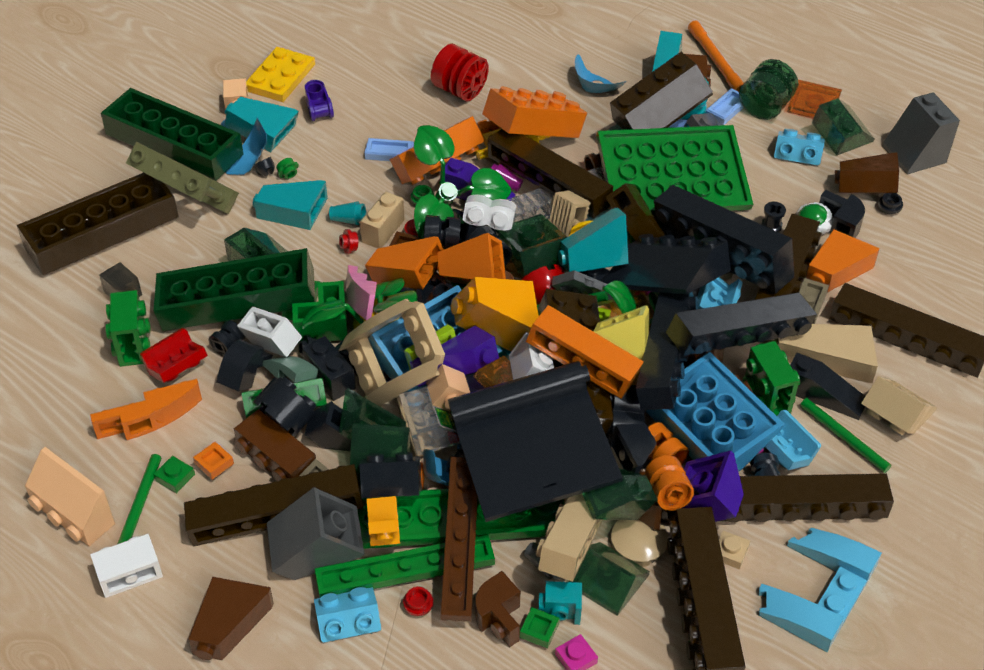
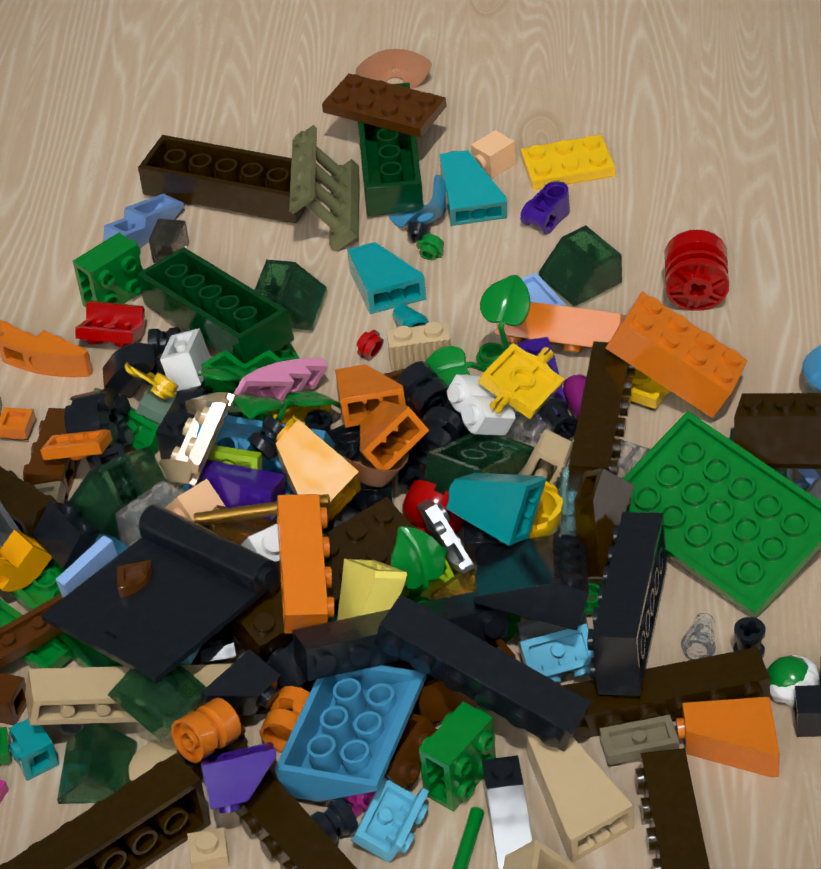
camera: 60 degrees right, 5 degrees down
none -> orange plate [40,429,113,460]
none -> light blue tile [56,536,118,598]
none -> medium blue slope [103,194,184,248]
none -> reddish brown tile [117,560,154,598]
none -> yellow plate [125,362,179,400]
none -> pearl gold bar [194,494,330,526]
none -> black wheel [247,415,284,461]
none -> reddish brown plate [322,73,447,138]
none -> nougat piece [356,49,432,89]
none -> yellow plate [478,343,565,419]
none -> clear green slope [539,225,622,306]
none -> black bush [540,398,578,439]

